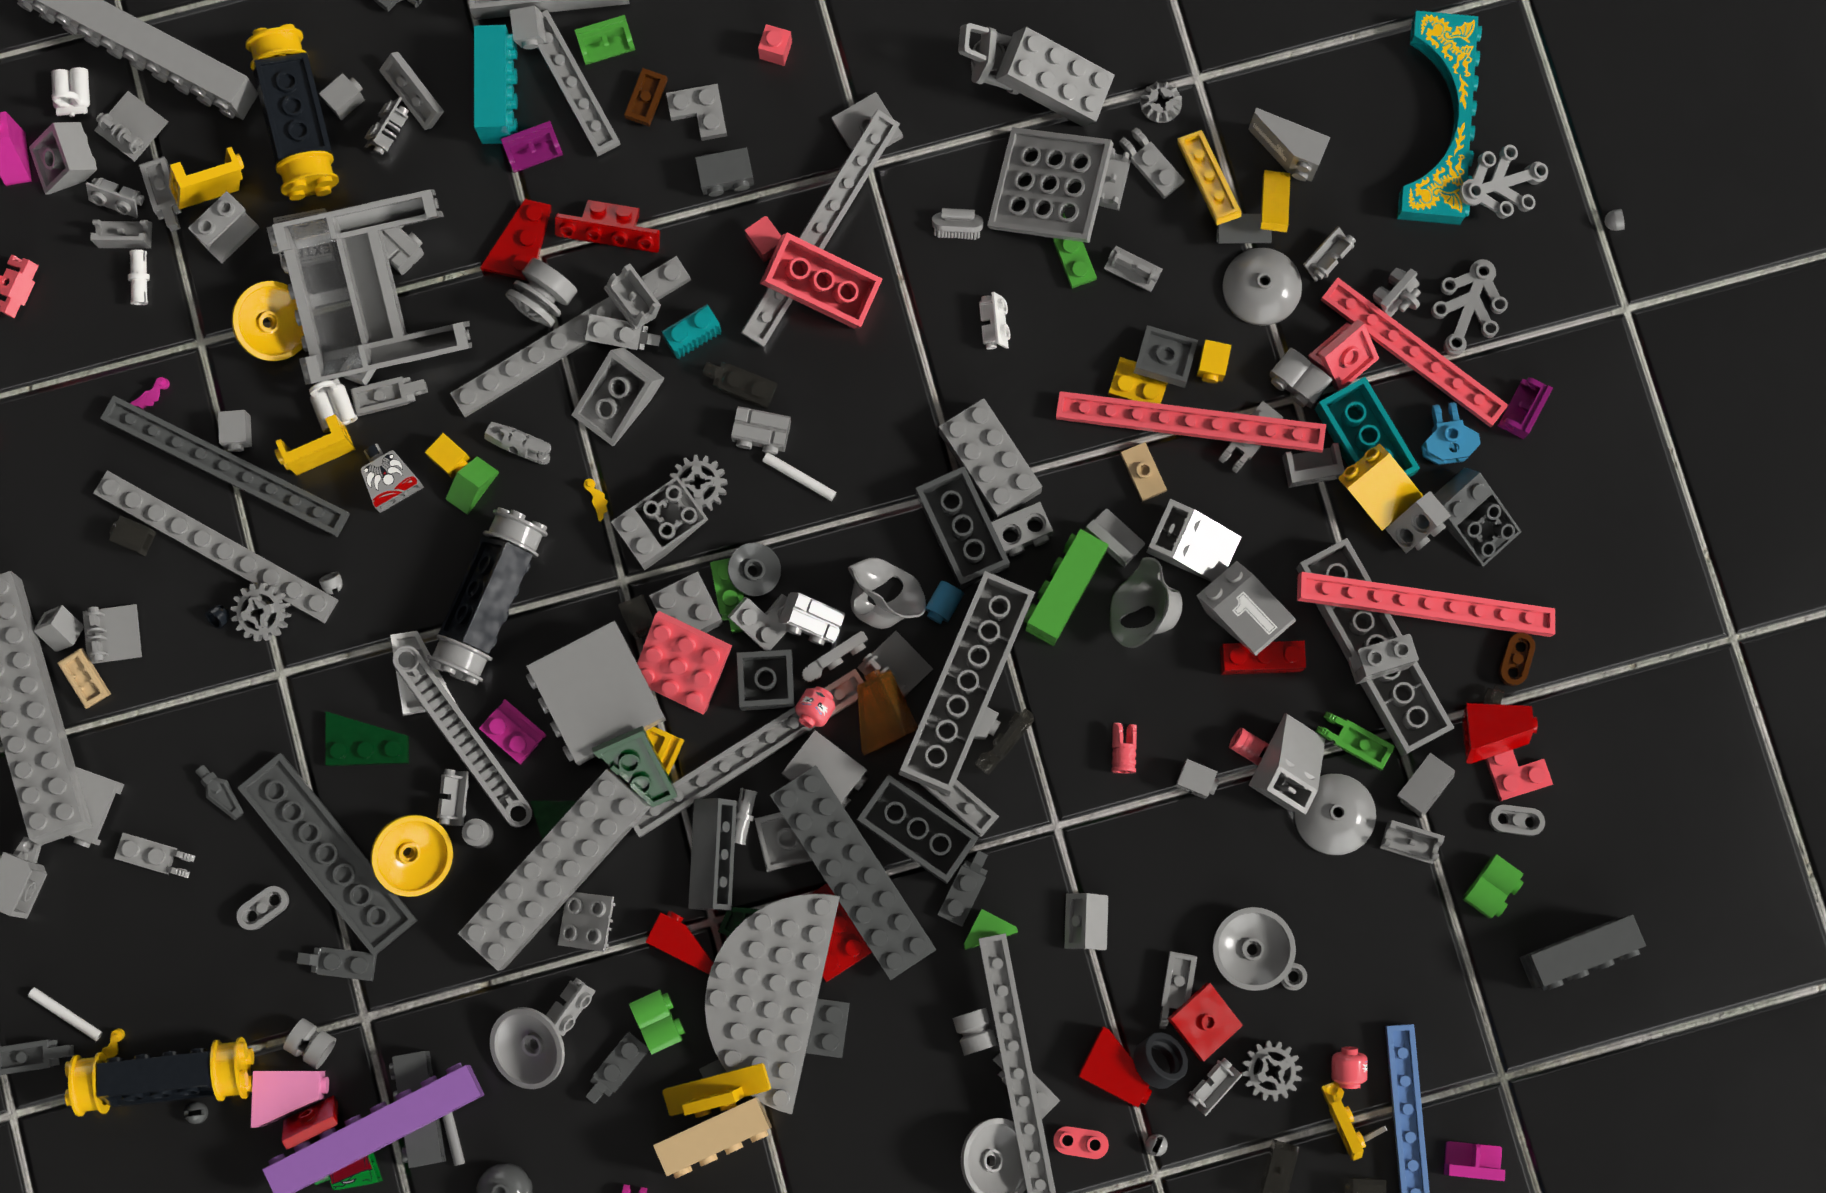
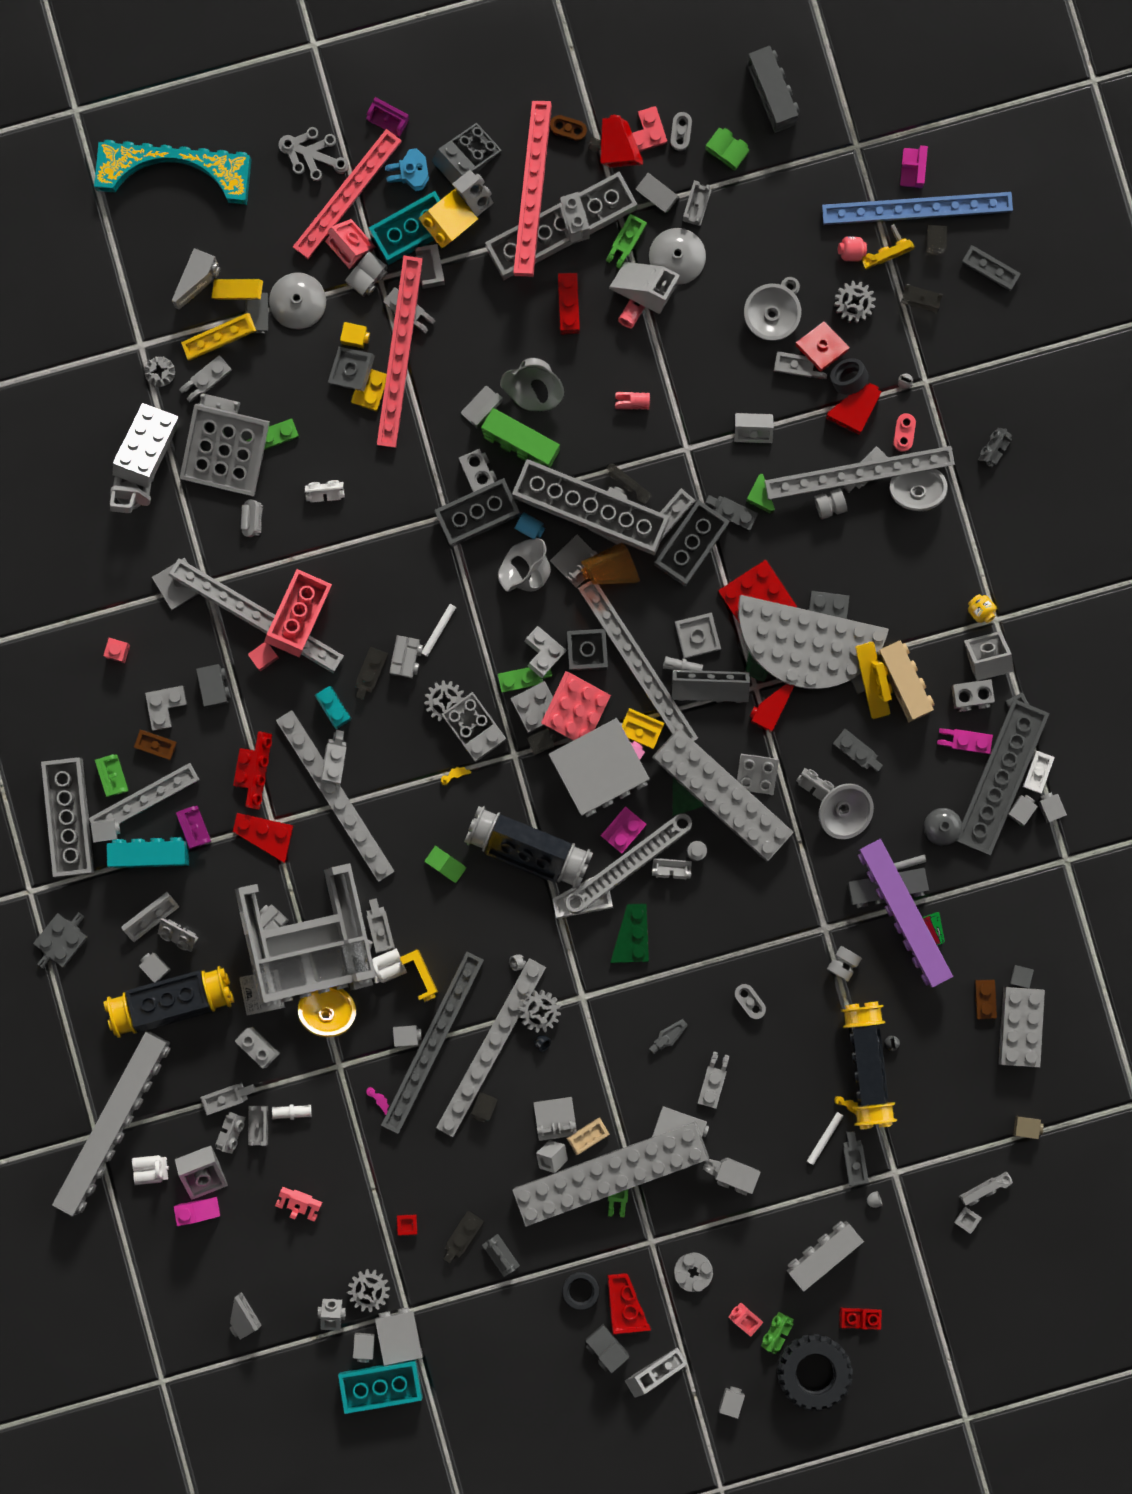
camera: 90 degrees left, 5 degrees up
light grey hinge [94,91,168,162] -> none
yellow panel [169,147,244,210] -> none
dark grey plate [238,753,418,956] -> none
bright pink slope [251,1071,329,1128] -> none
red plate [282,1095,338,1149] -> none
dark grey hinge [297,947,377,981] -> none
torso [361,444,424,513] -> none
yellow dish [371,815,453,897] -> none
yellow brick [425,433,470,479] -> none
light grey hinge [484,422,551,465] -> none
light grey wheel [506,258,578,328] -> none
light grey slope [572,347,665,446] -> none
wing [592,726,678,808] -> none
light grey hinge [604,264,661,330] -> none
bright green brick [629,990,685,1055] -> none
dark grey dish [728,543,781,596] -> none
dark grey plate [770,765,936,980] -> none
brick [779,592,845,646] -> none
light grey brick [782,730,868,809] -> none
coral head [795,686,836,728] -> none
light grey hinge [802,631,868,682] -> none
light grey brick [939,398,1042,520] -> none
light grey hinge [1104,246,1163,292] -> none
tan plate [1120,442,1167,502] -> none
slope [1146,499,1241,582] -> none
light grey brick [1175,759,1219,799] -> none
light grey hinge [1188,1058,1243,1116] -> none
light grey slope [1196,561,1296,656] -> none
light grey hinge [1303,226,1356,282] -> none
light grey hips [1373,268,1421,317] -> none
light grey plant [1459,145,1548,219] -> none
light grey hinge [1605,209,1625,231] -> none

